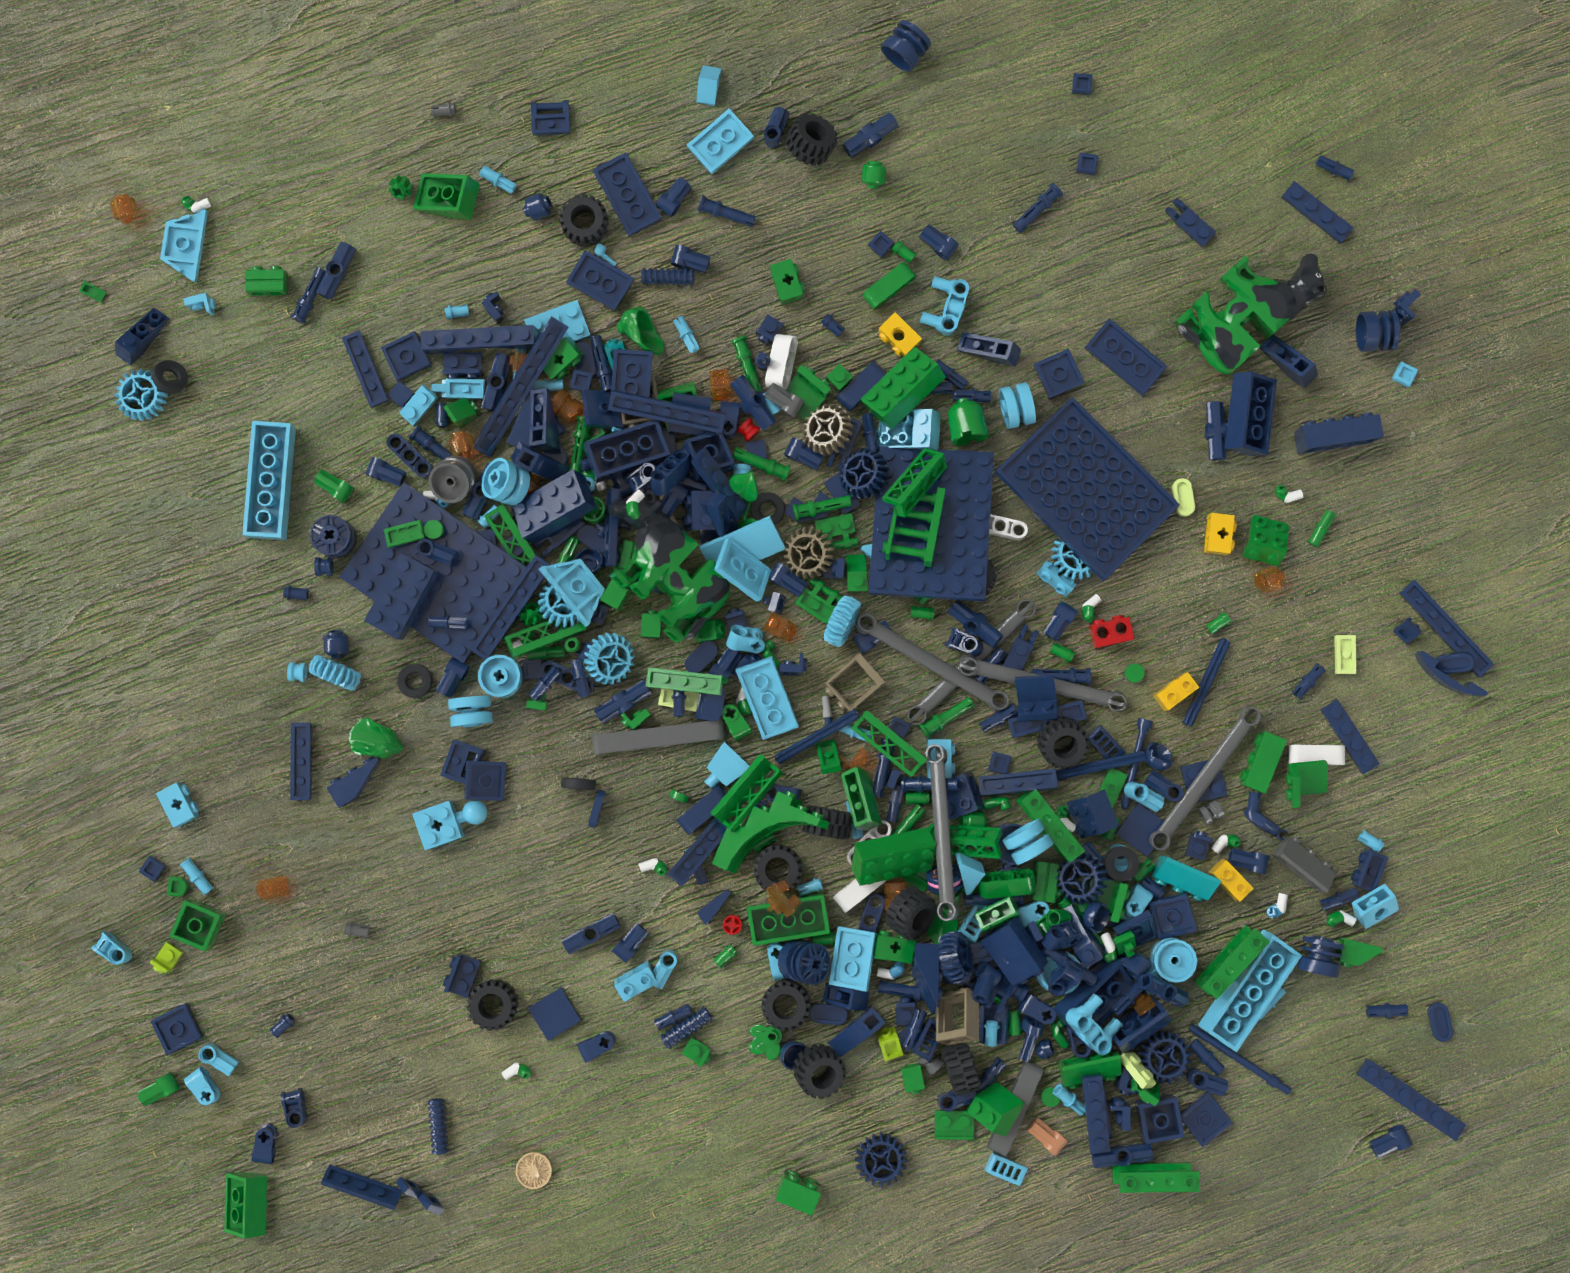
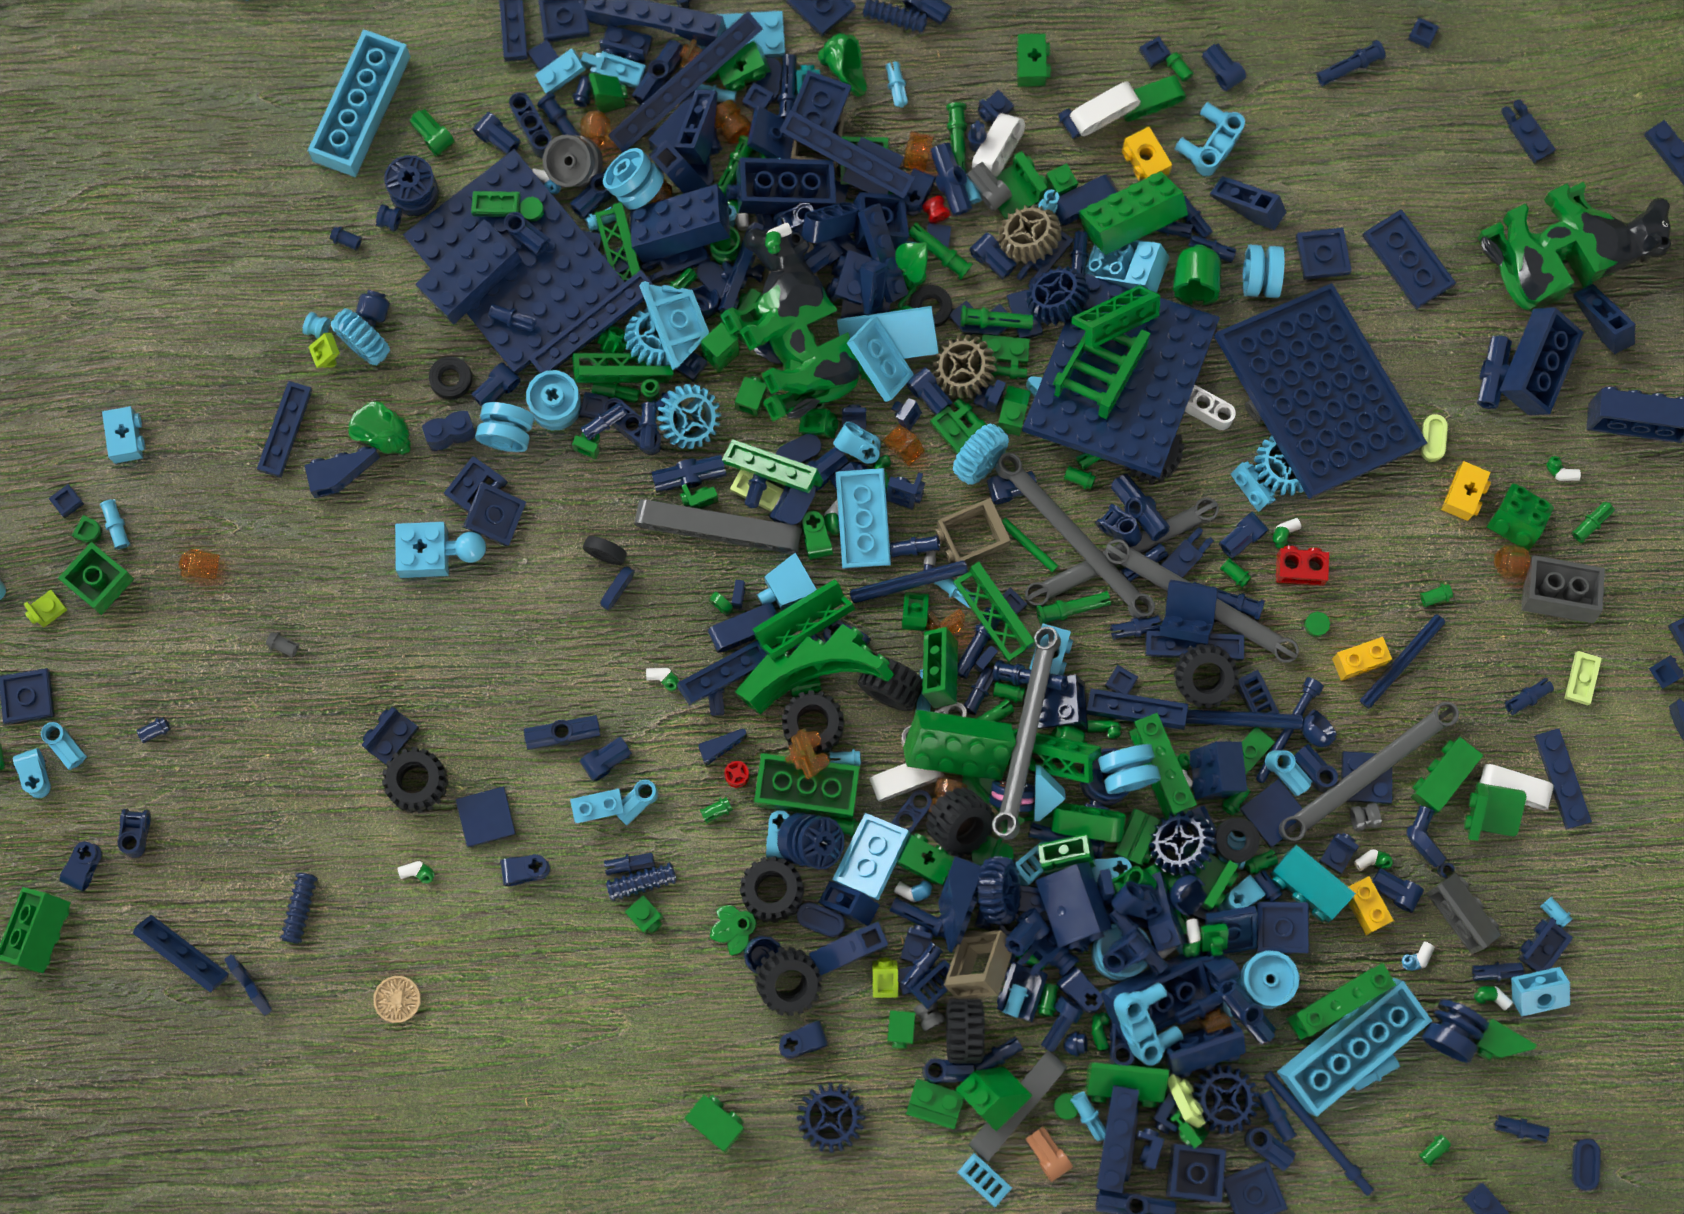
camera: 15 degrees right, 10 degrees down
none -> lime bracket [309,333,340,368]
none -> dark blue brick [422,411,476,451]
none -> dark blue tile [731,579,746,610]
none -> dark blue piece [779,1021,829,1059]
none -> dark blue pin [890,535,941,558]
none -> green bar [1002,518,1059,573]
none -> medium azure axle [1039,190,1059,213]
none -> white beam [1070,82,1140,136]
none -> green pin [1419,1134,1452,1167]
none -> dark grey slope [1521,555,1605,623]

